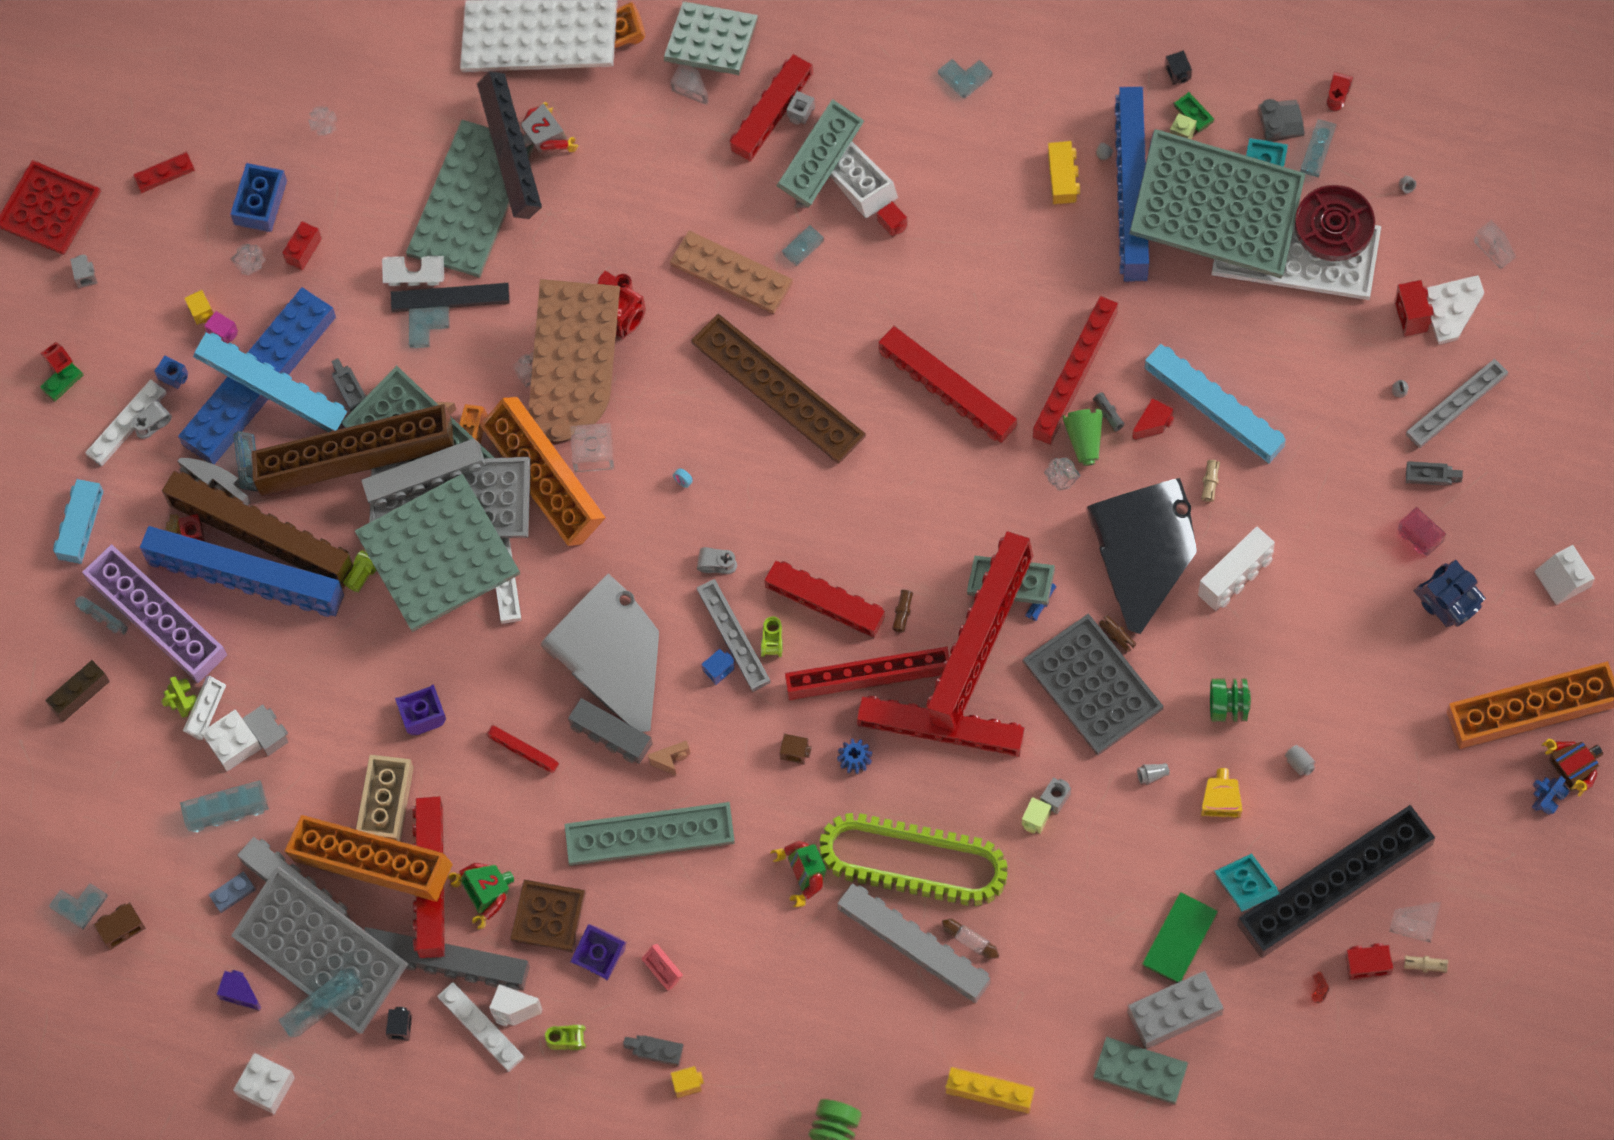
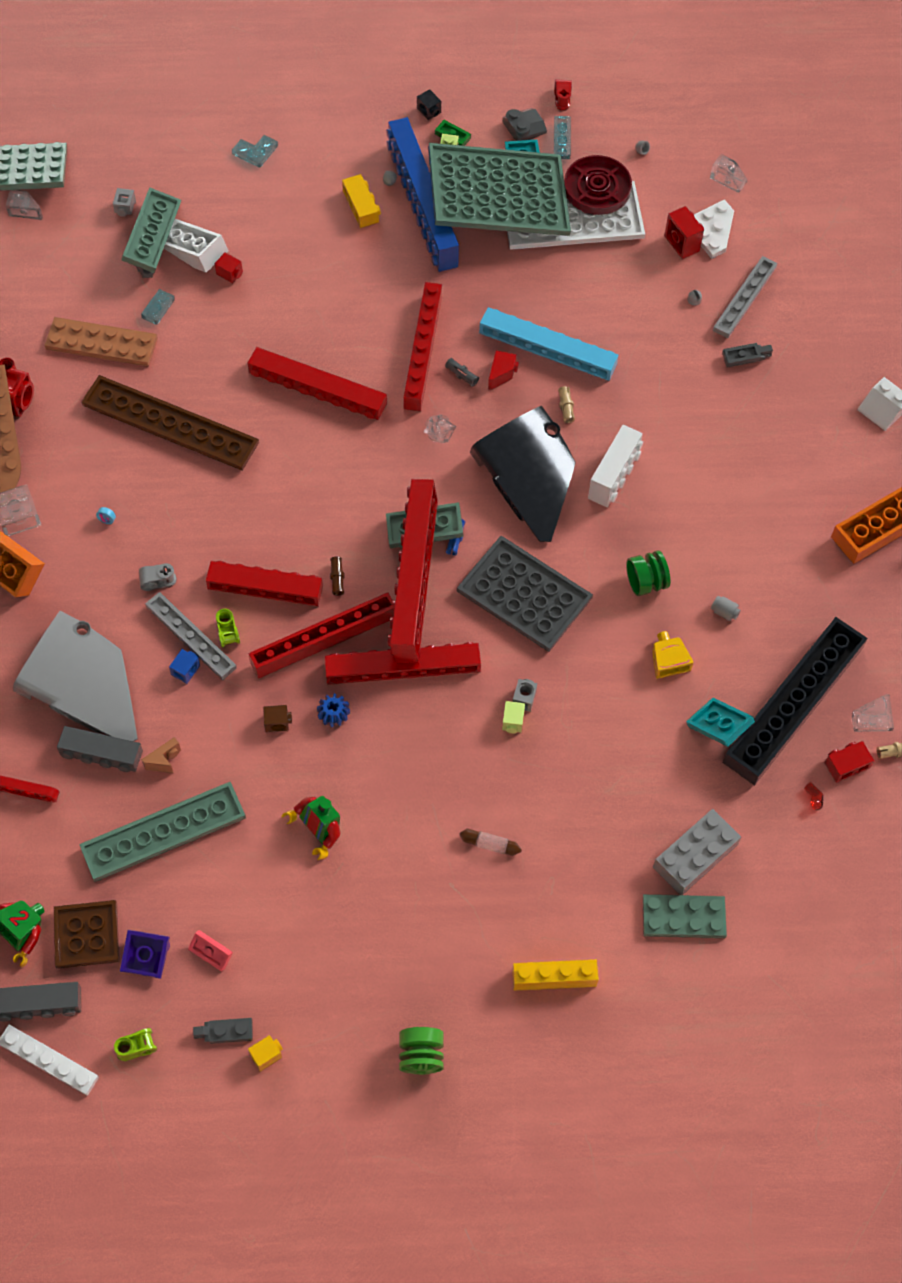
camera: 25 degrees left, 5 degrees down
white slope [490,985,543,1026] -> none
red brick [729,54,813,162] -> none
lime piece [820,813,1008,906] -> none
light grey brick [838,884,990,1004] -> none
bright green cone [1063,409,1103,466] -> none
reddish brown pin [1099,615,1136,653] -> none
light grey cone [1137,763,1170,785] -> none
green tile [1142,892,1218,983] -> none
clear pink brick [1397,506,1446,556] -> none
dark blue piece [1413,560,1486,627] -> none

